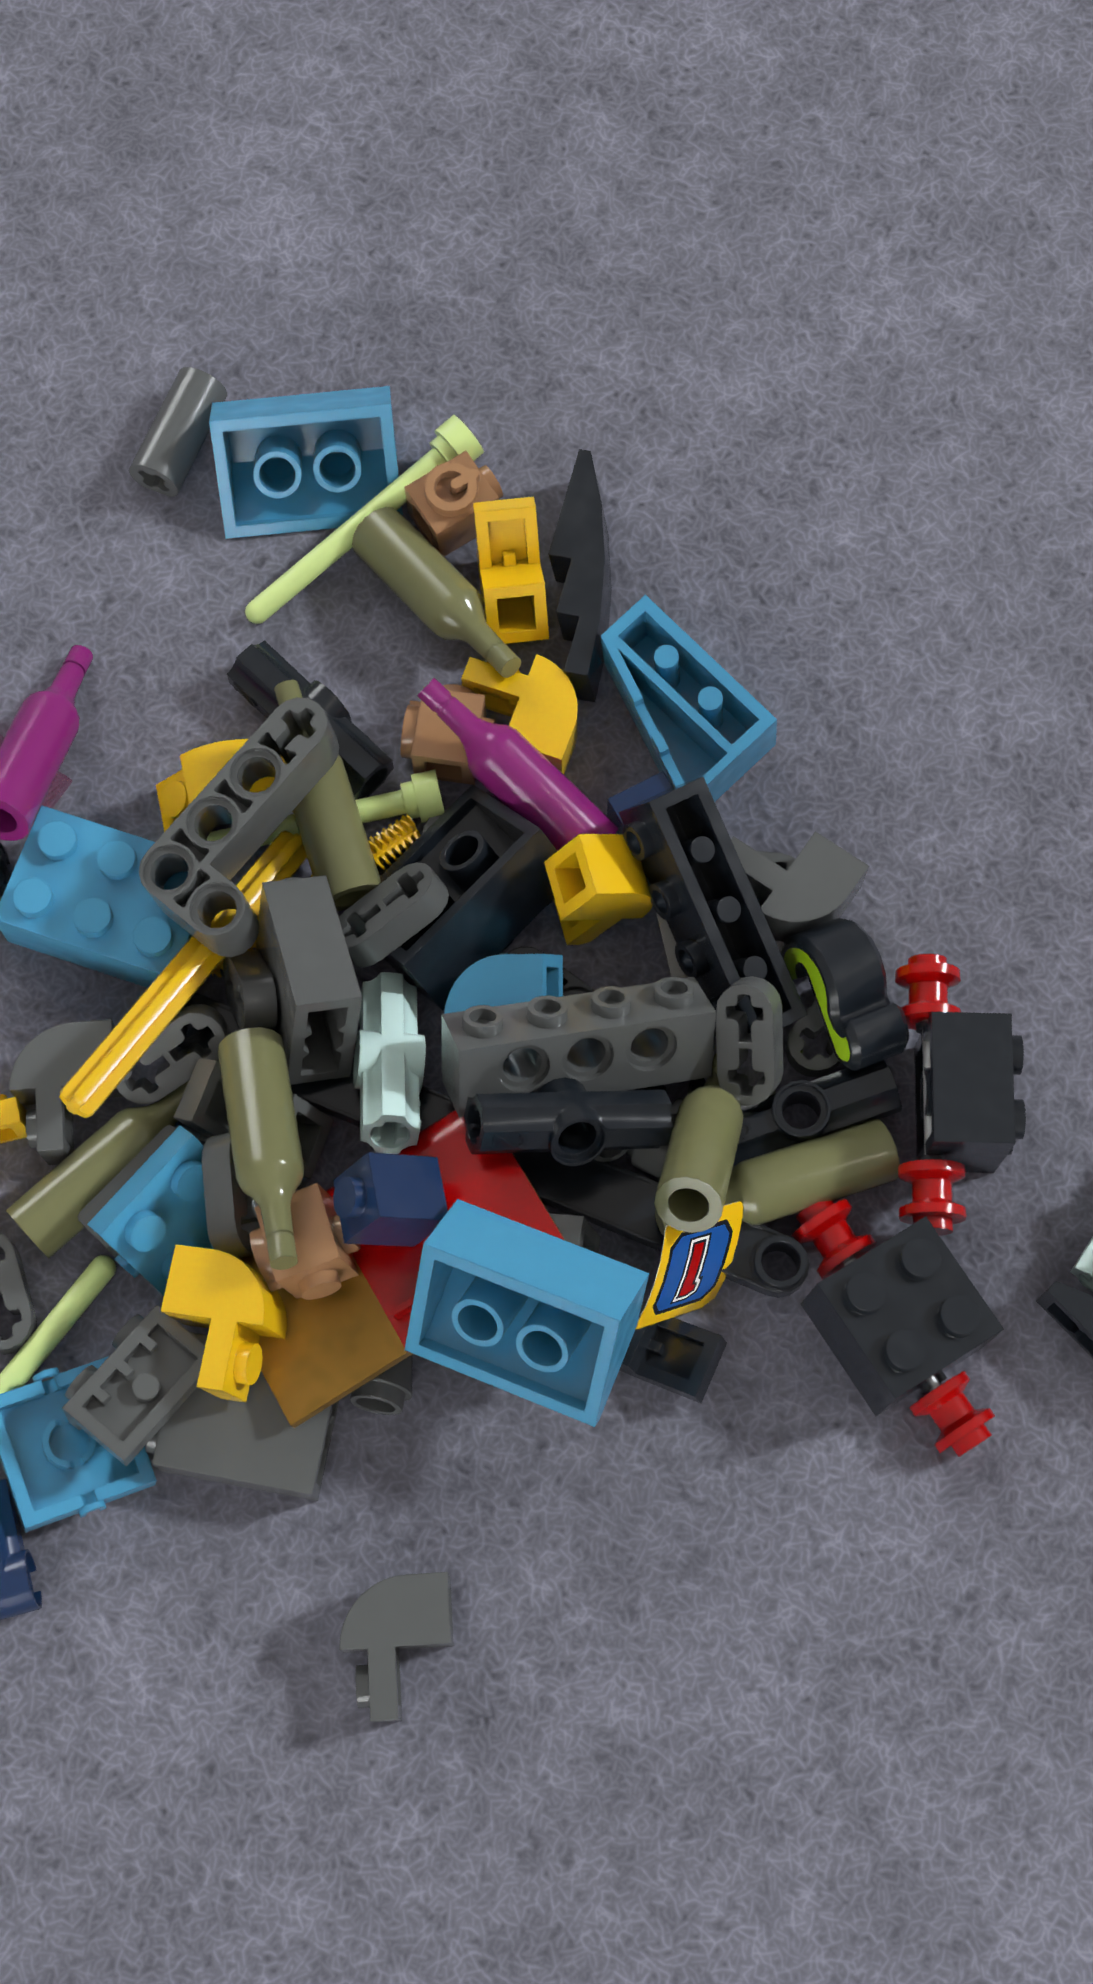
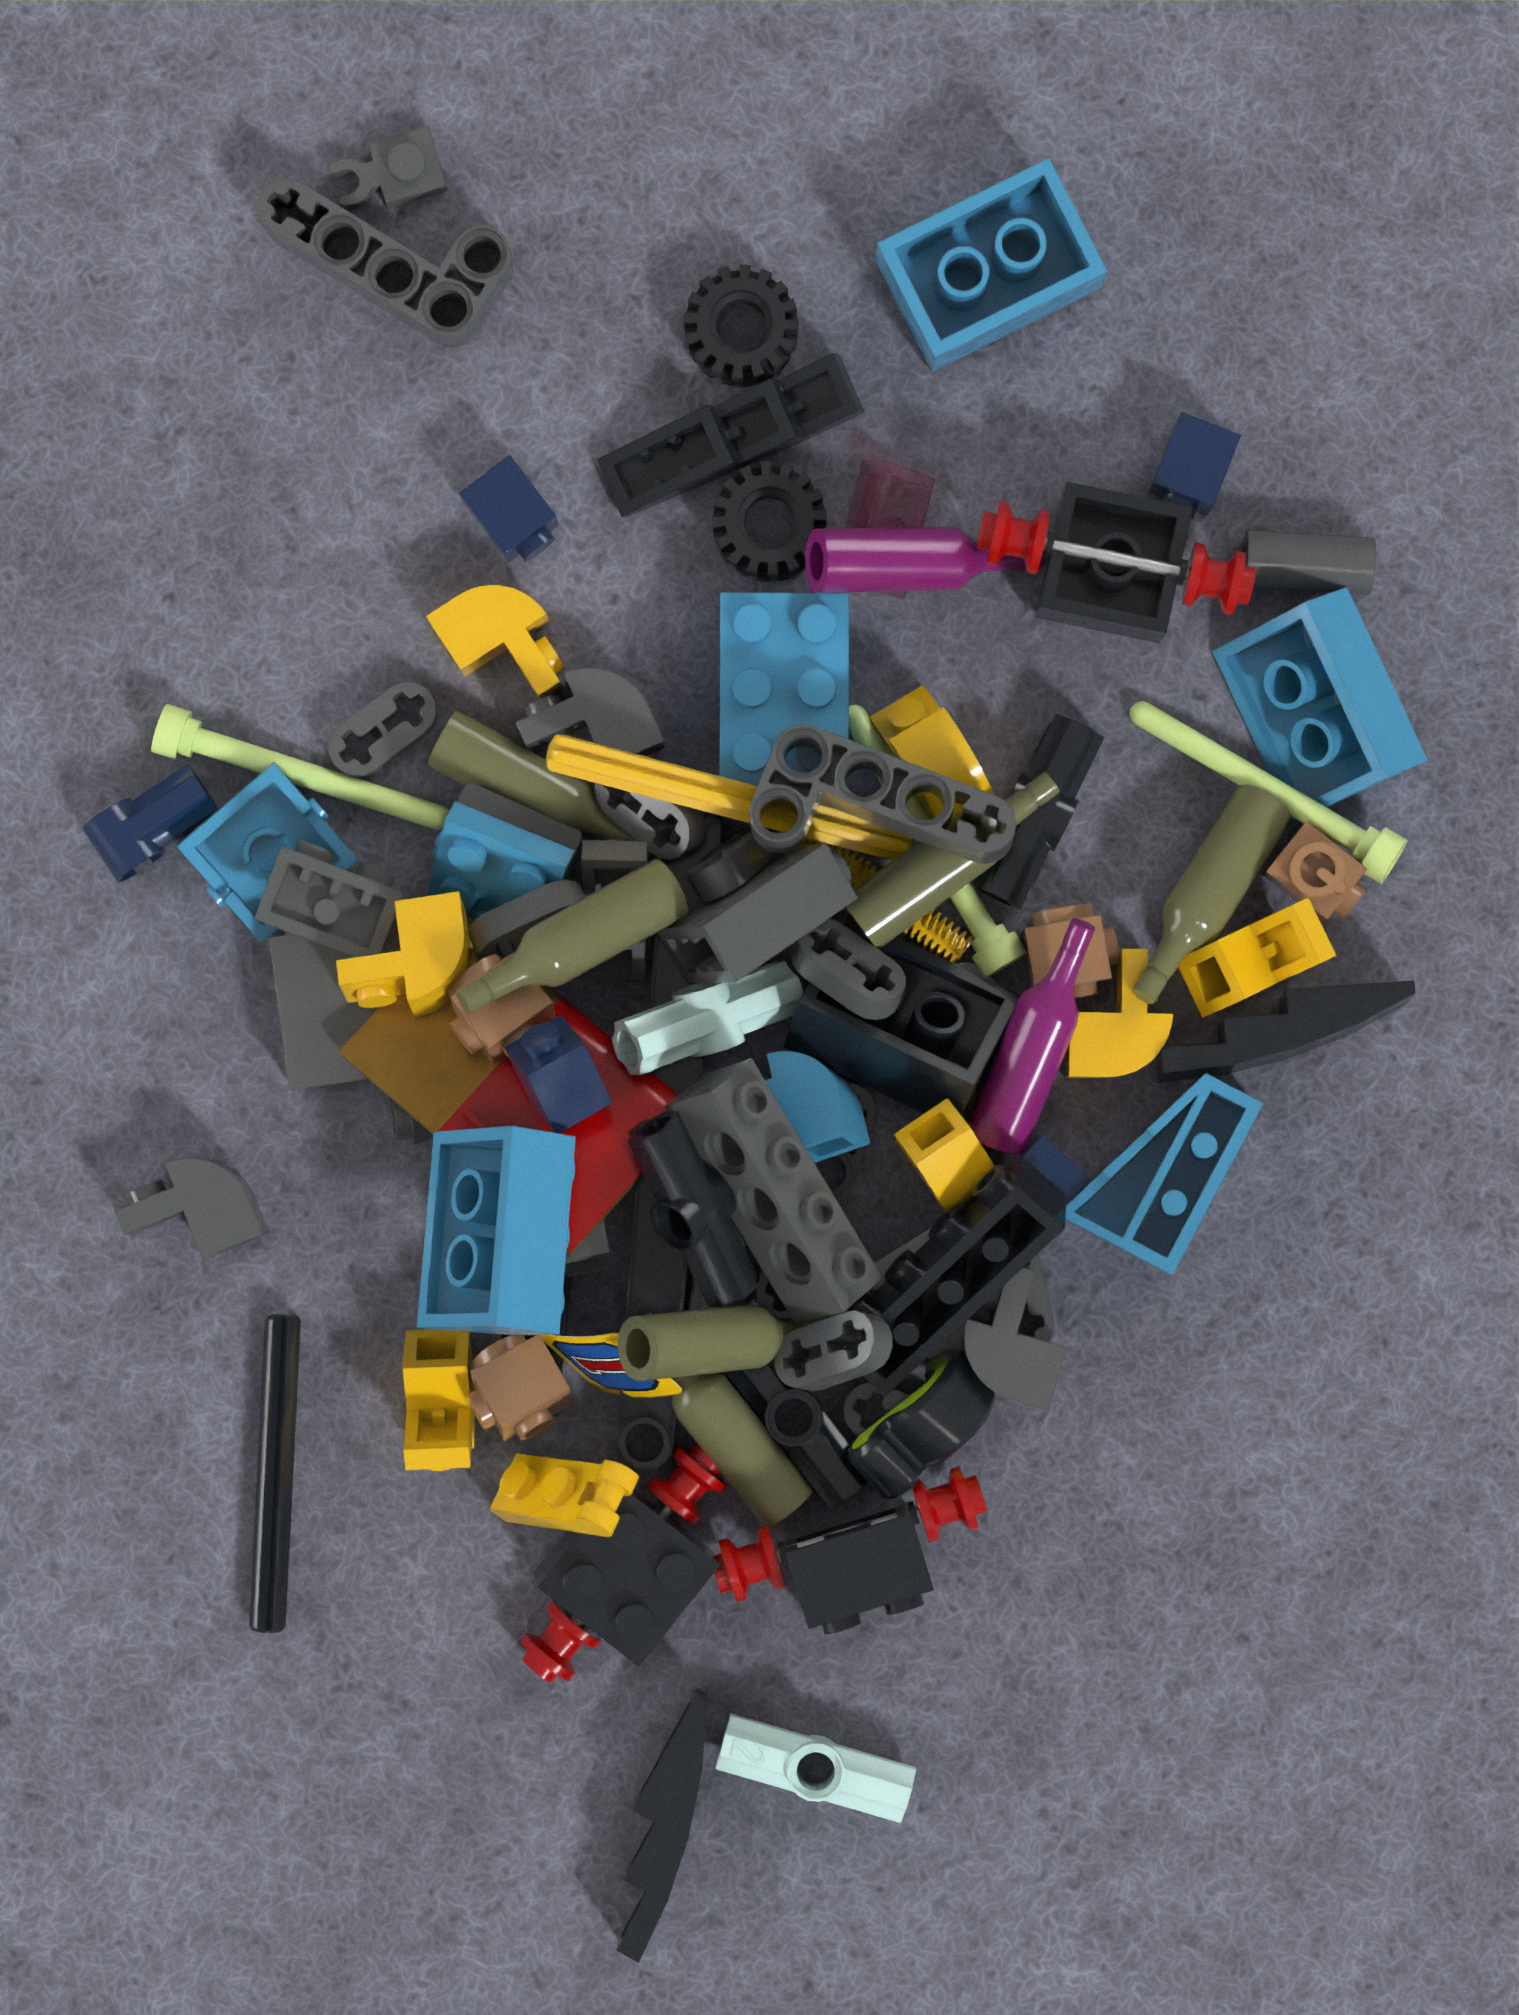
camera: 70 degrees right, 15 degrees up
none -> black axle [249,1314,301,1633]
none -> yellow brick [402,1329,475,1471]
none -> medium nougat brick [466,1335,571,1442]
none -> yellow plate [489,1453,639,1537]
none -> black brick [976,481,1256,643]
none -> dark blue brick [1148,412,1241,519]

